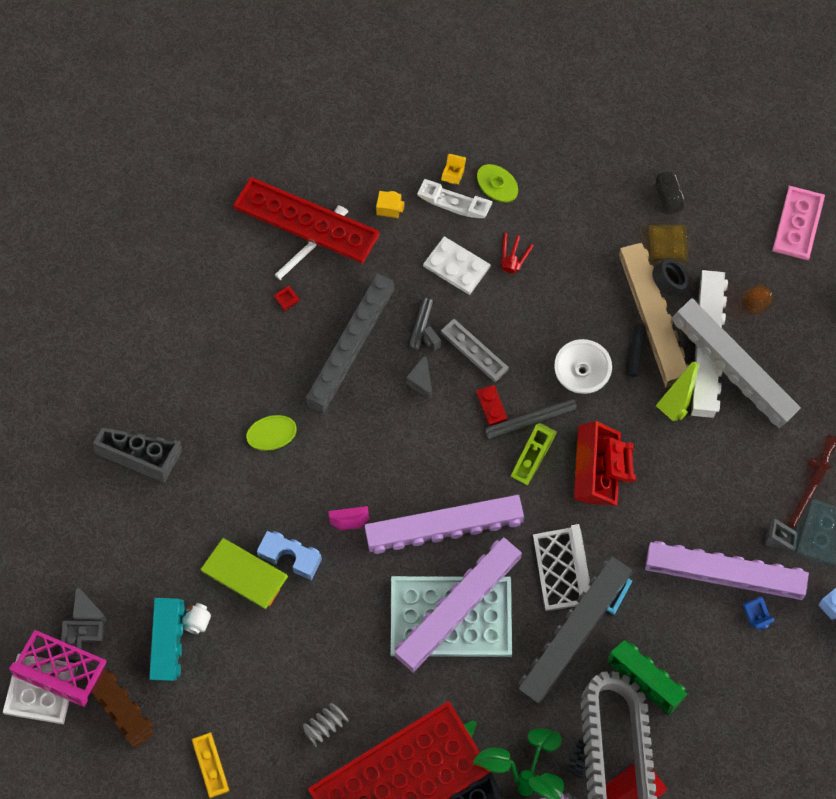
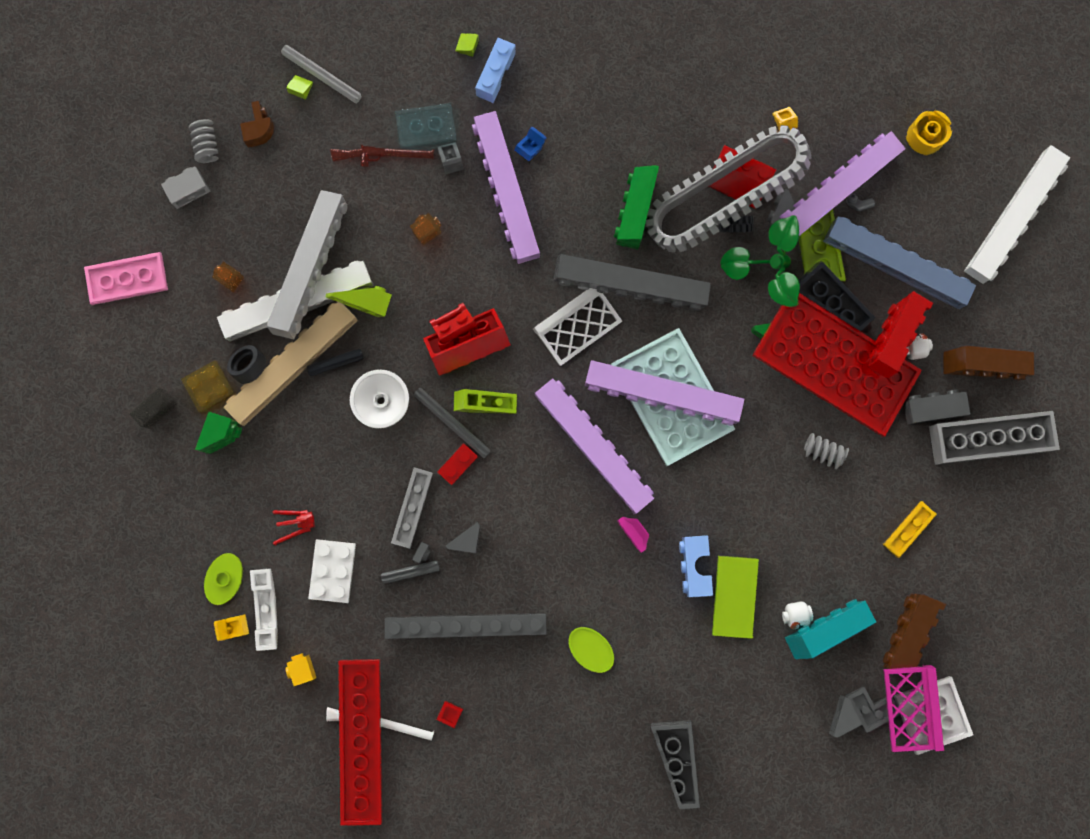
camera: 125 degrees left, 15 degrees up
none -> green slope [195,412,242,454]
none -> clear orange brick [410,213,442,246]

